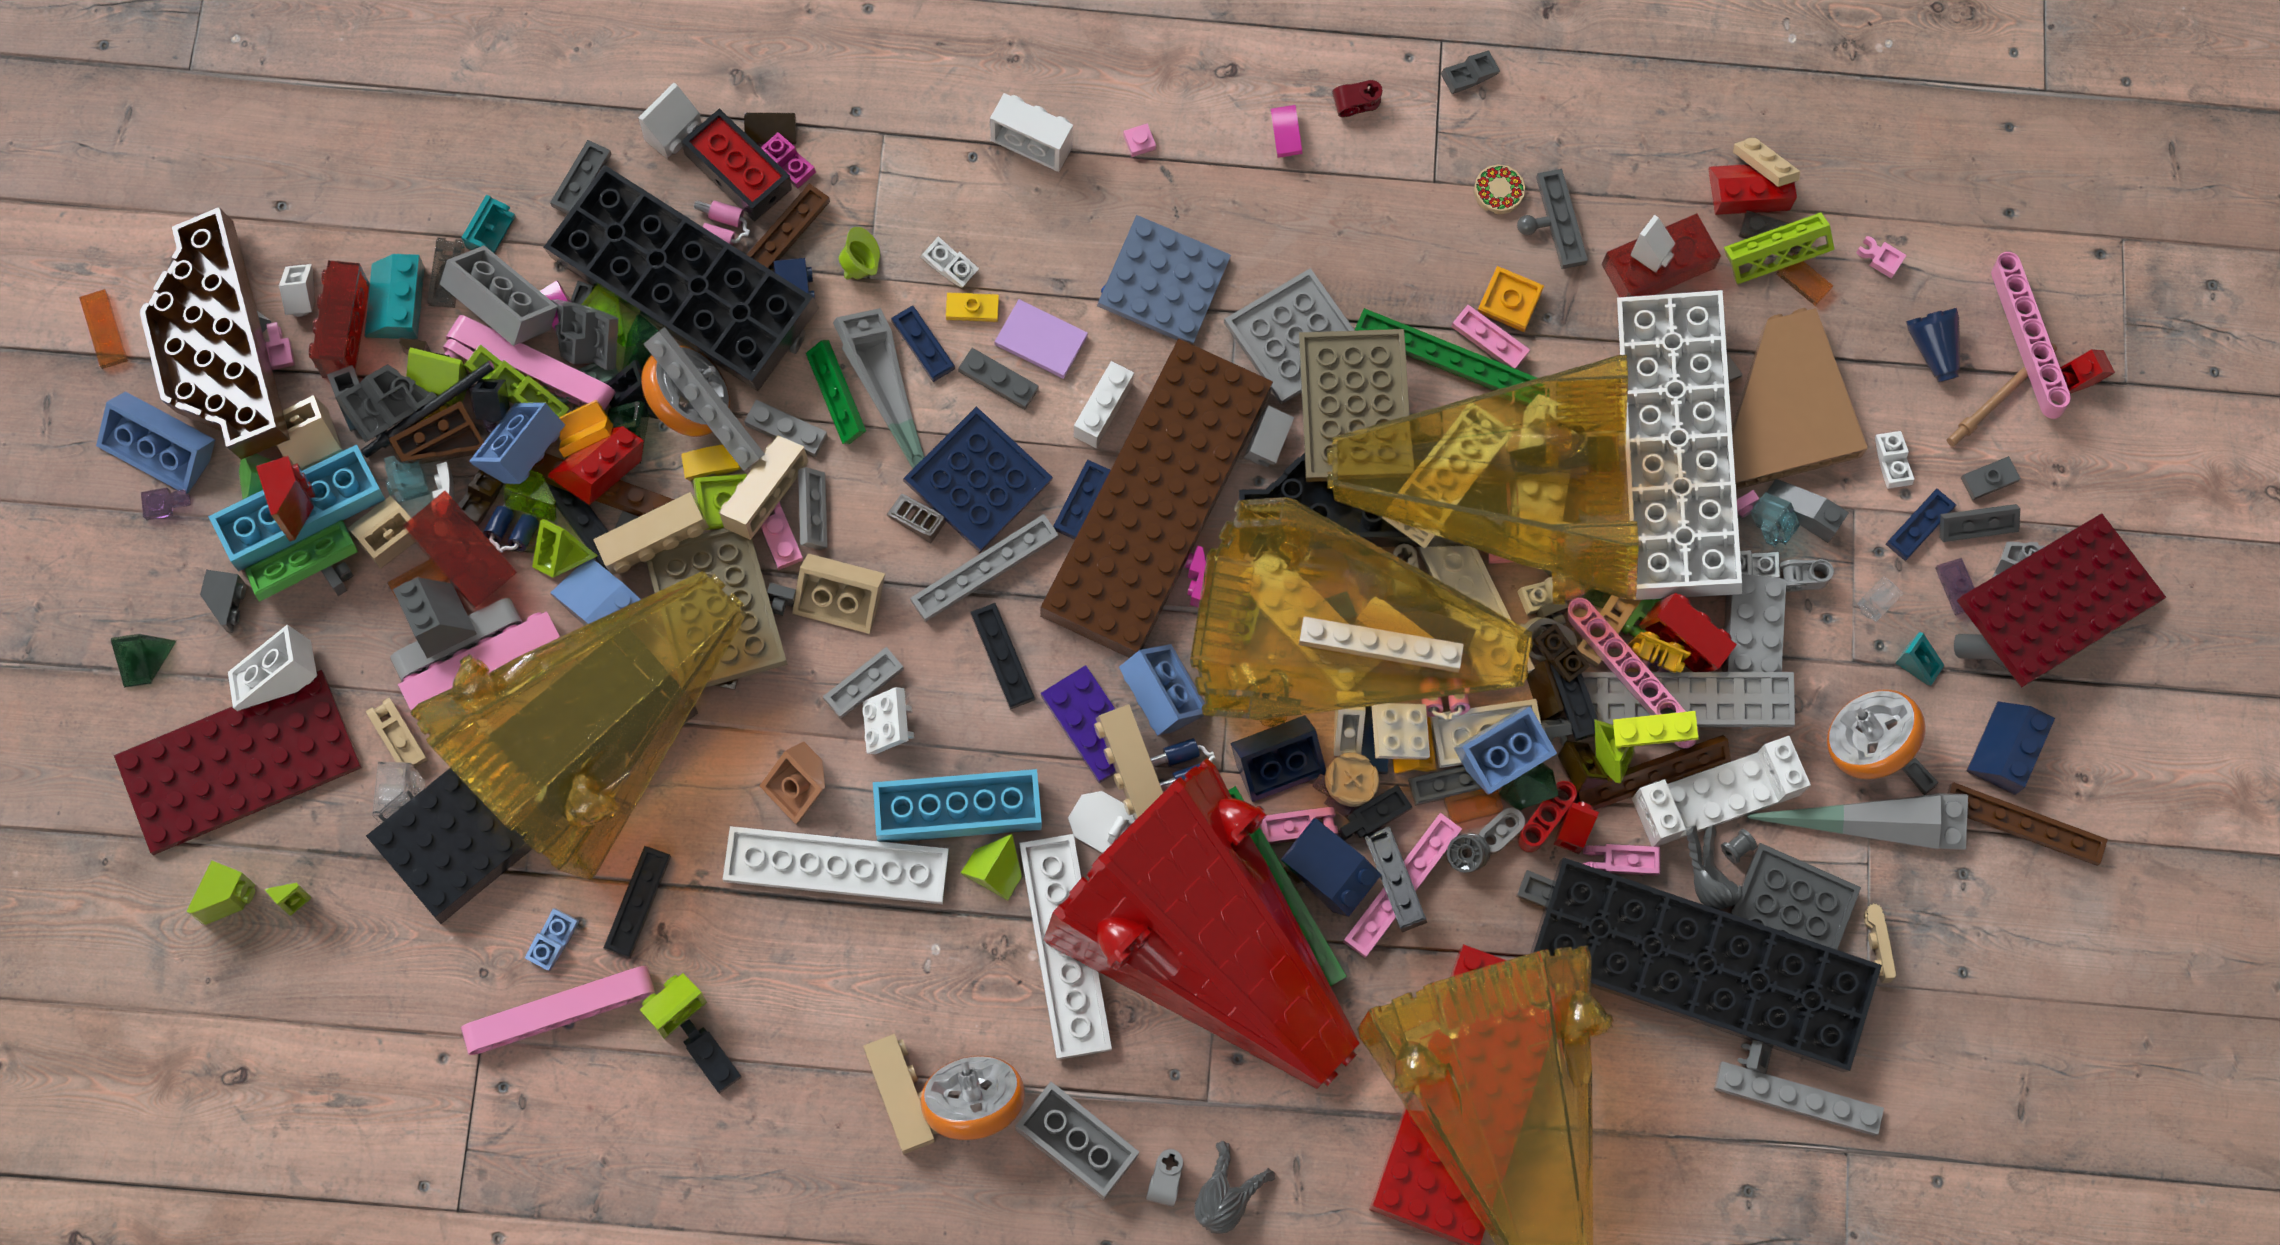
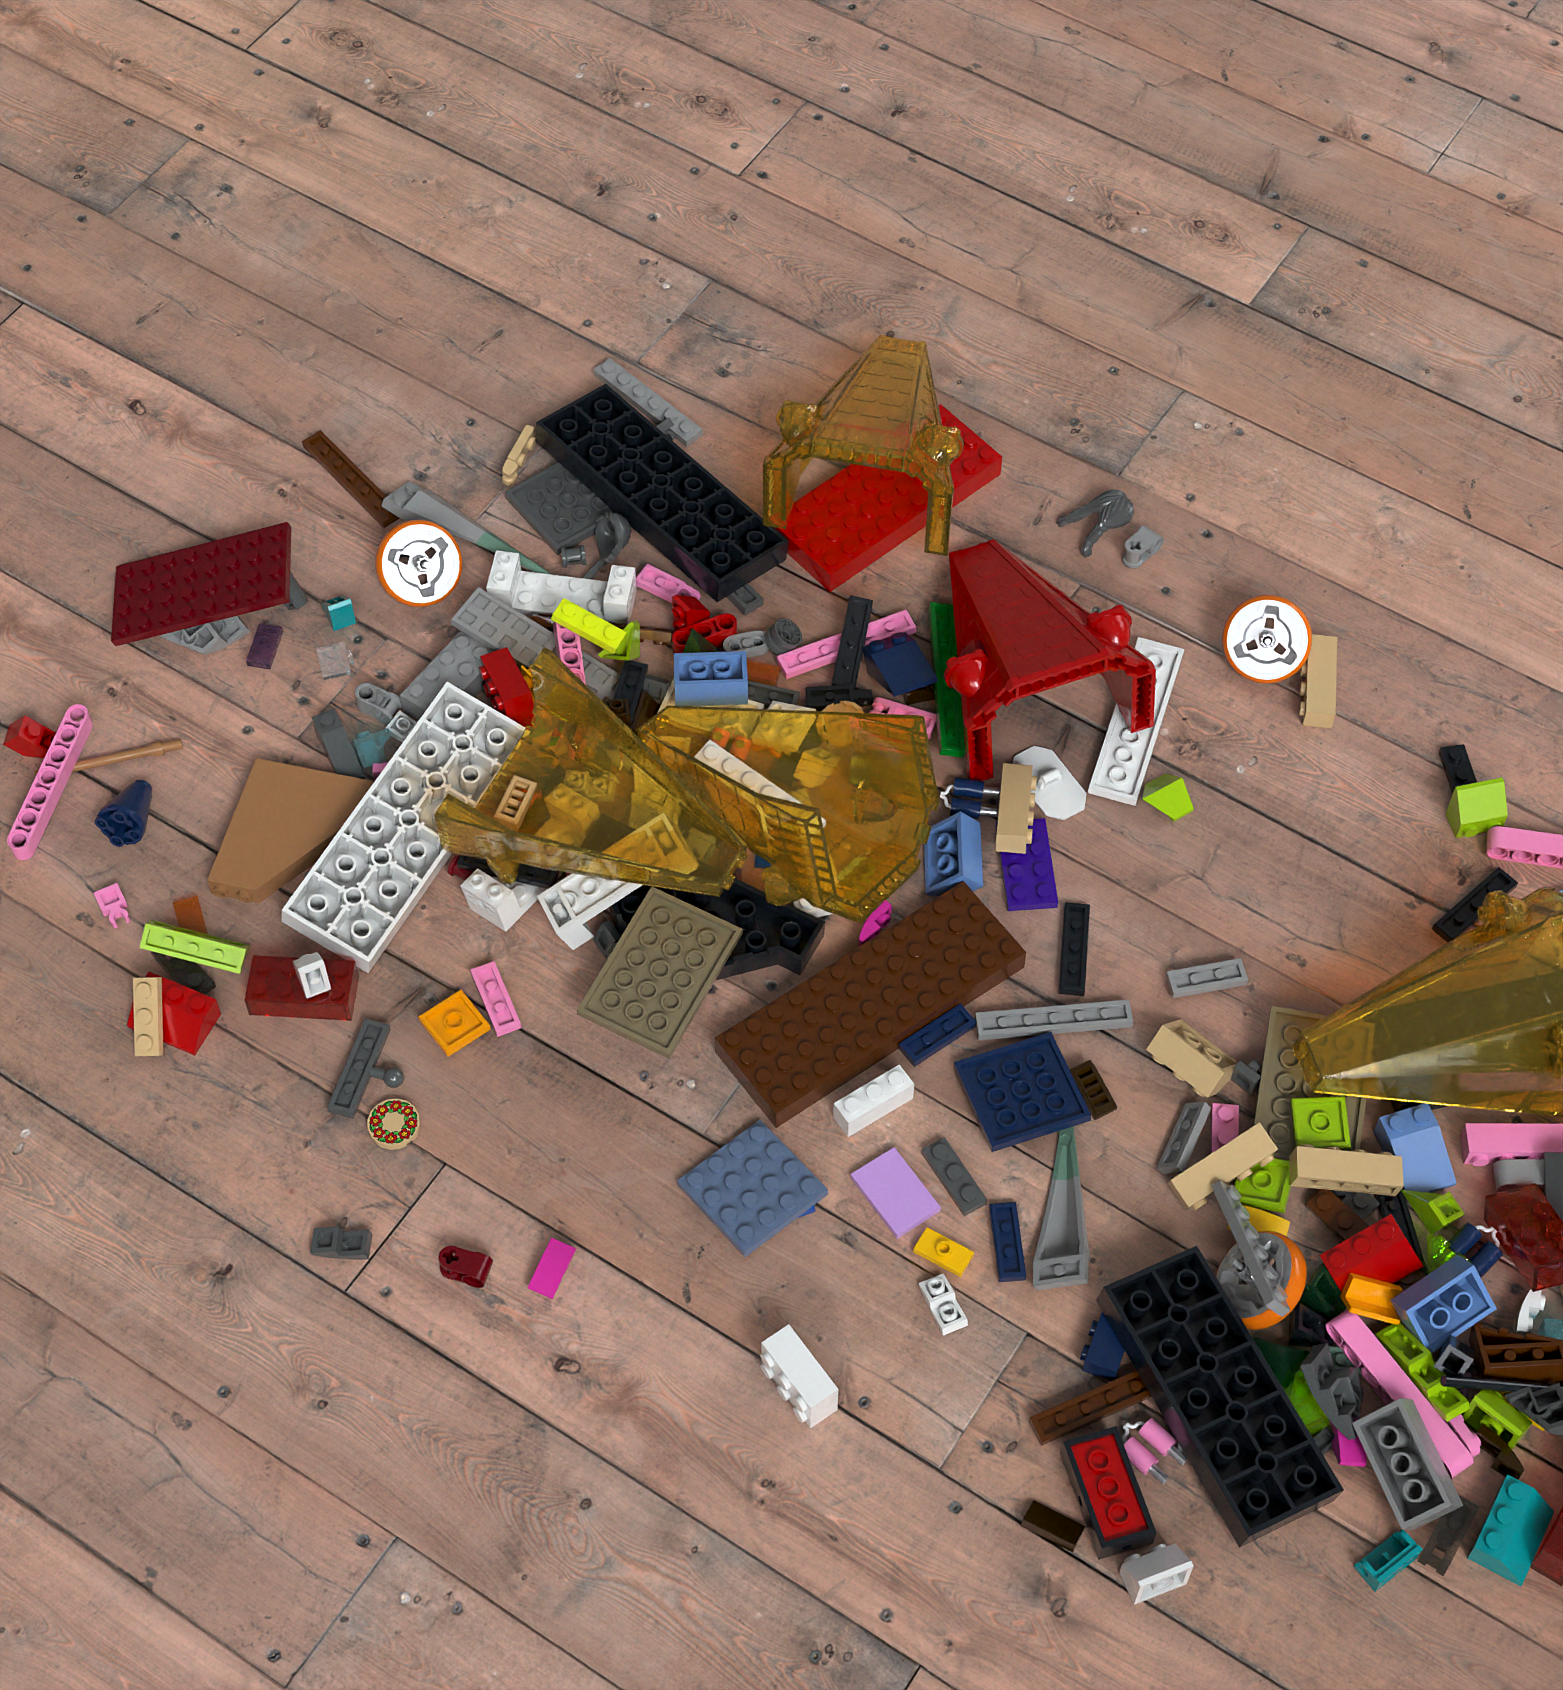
camera: 145 degrees left, 15 degrees down
dark brown slope [454,470,504,527] -> none
dark grey plate [550,140,612,214] -> none
white plate [723,826,949,905] -> none
light grey plate [744,400,827,457] -> none
nougat slope [760,741,825,824] -> none
dark pink slope [761,132,816,189] -> none
green plate [806,340,866,444] -> none
lime piece [838,226,880,280] -> none
white plate [863,687,914,754] -> none
medium azure brick [873,769,1042,842] -> none
light grey brick [1015,1082,1139,1201] -> none
bright pink plate [1123,123,1156,157] -> none
light grey plate [1224,268,1355,404] -> none
light grey hinge [1243,405,1294,467] -> none
green plate [1355,308,1557,404] -> none
dark brown slope [1558,741,1609,791] -> none
white slope [1875,431,1914,489] -> none
dark blue tile [1885,488,1957,561] -> none
dark grey plate [1939,504,2021,542] -> none
dark grey plate [1961,456,2021,500] -> none
dark blue slope [1966,701,2055,795] -> none
none -> tan slope [494,775,537,832]
none -> lime plate [1290,1096,1351,1150]

